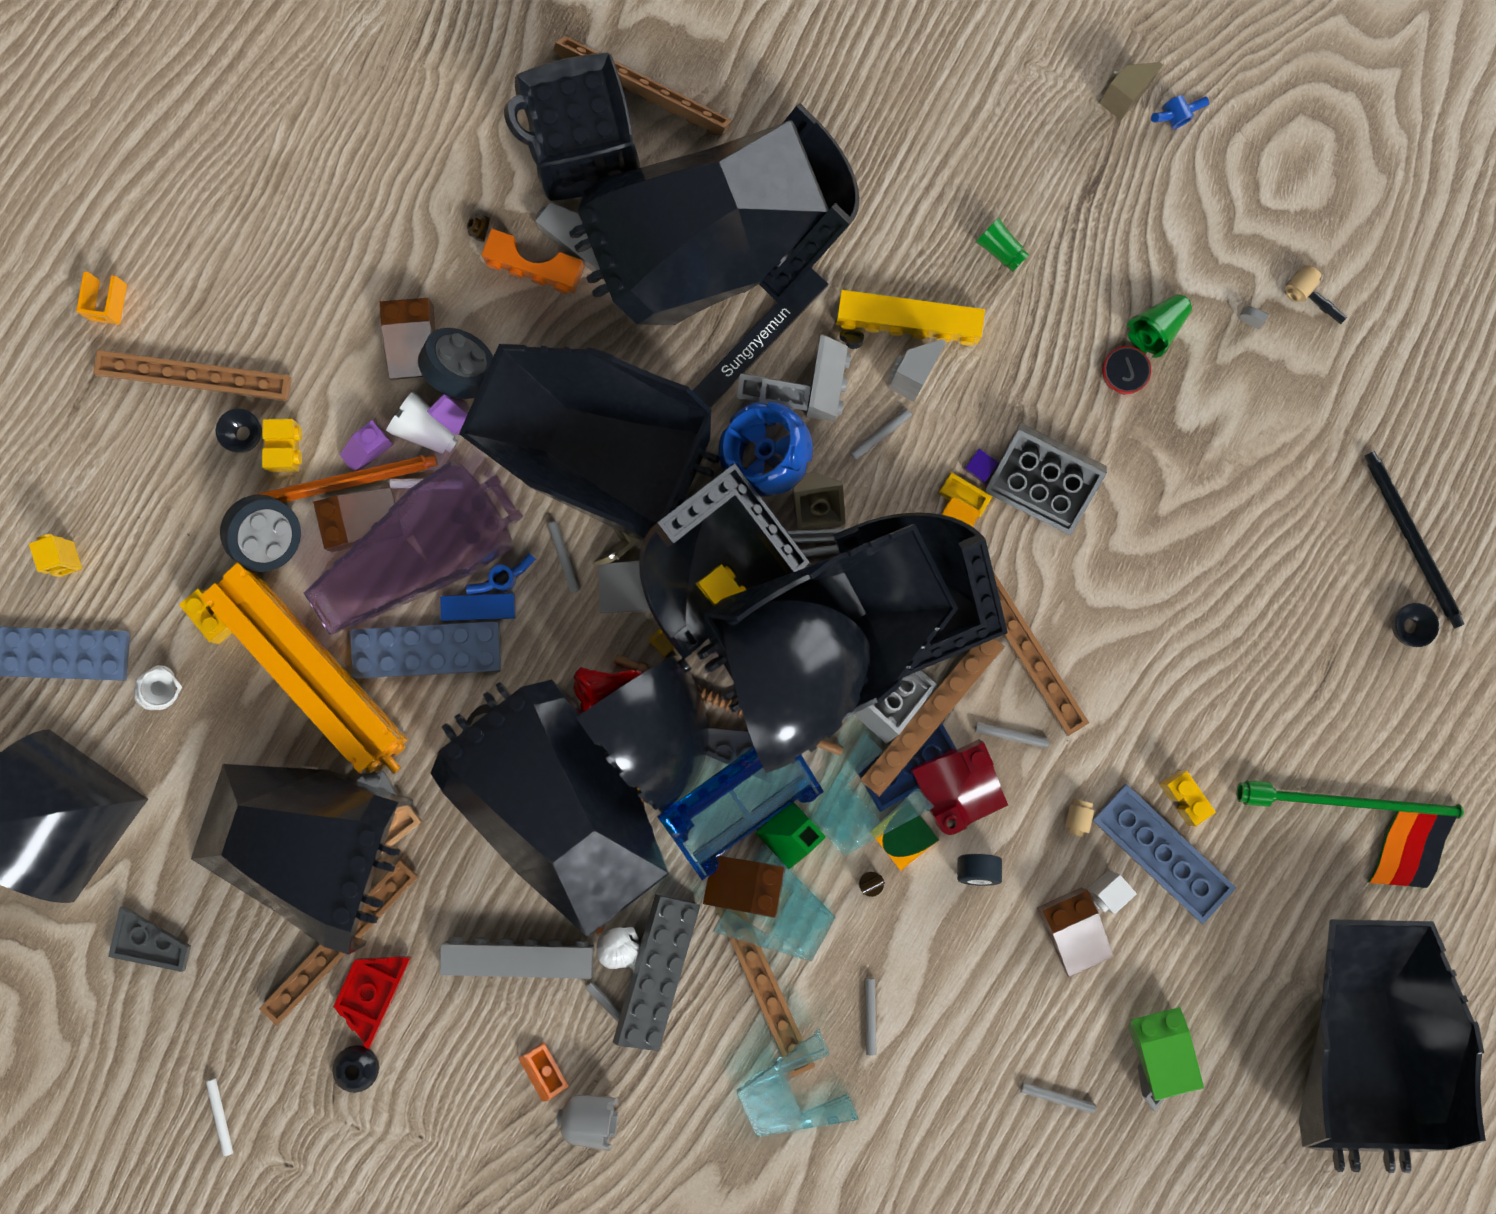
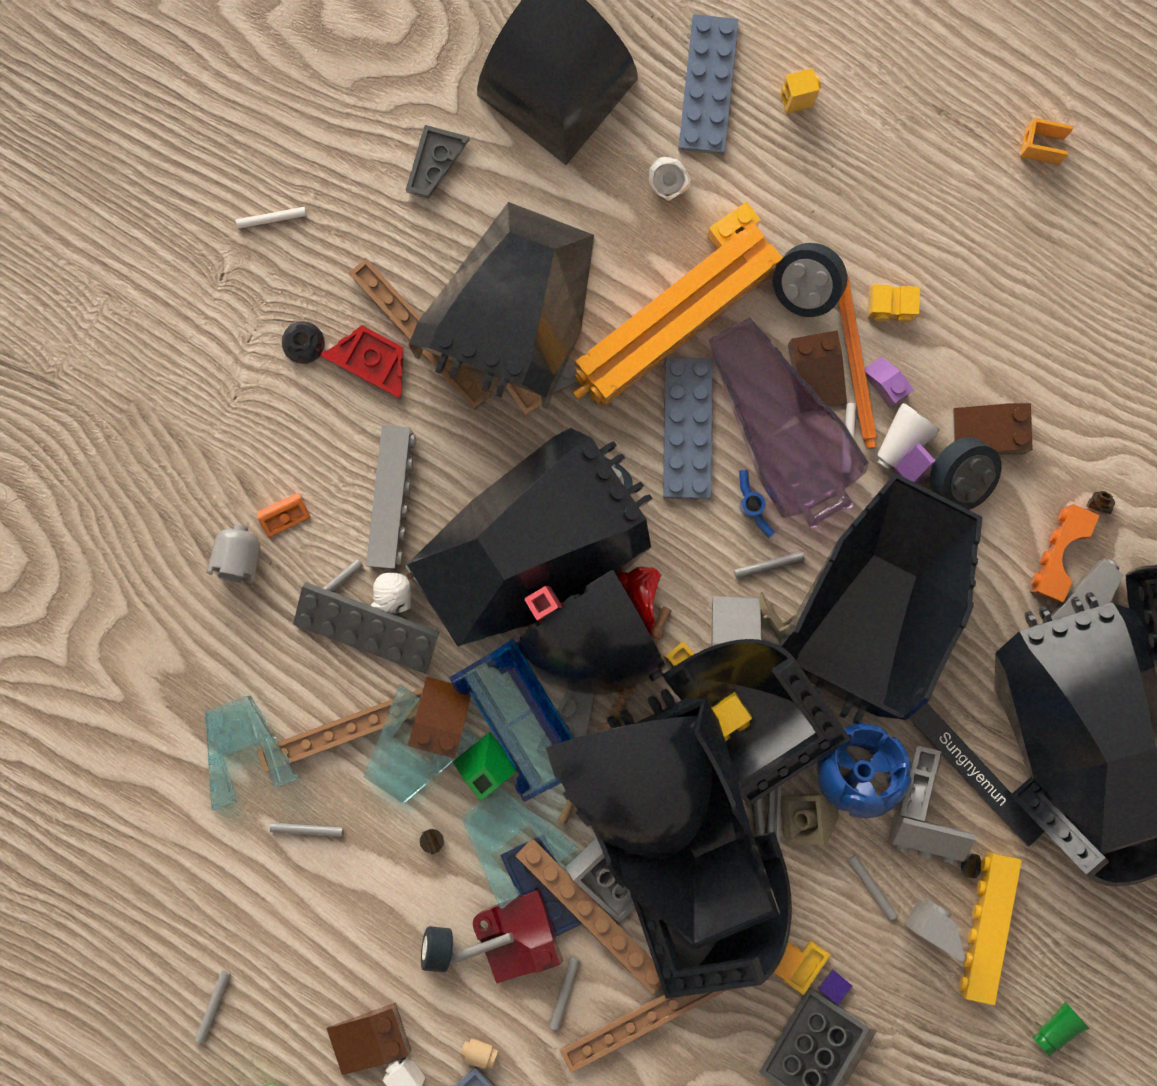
camera: 100 degrees right, 0 degrees up
medium nougat plate [93,350,292,401] -> none
black piece [215,408,262,453] -> none
blue tile [440,594,516,621] -> none
dark green tile [869,801,939,871] -> none
none -> light grey bar [450,932,514,965]
none -> coral brick [525,586,563,620]

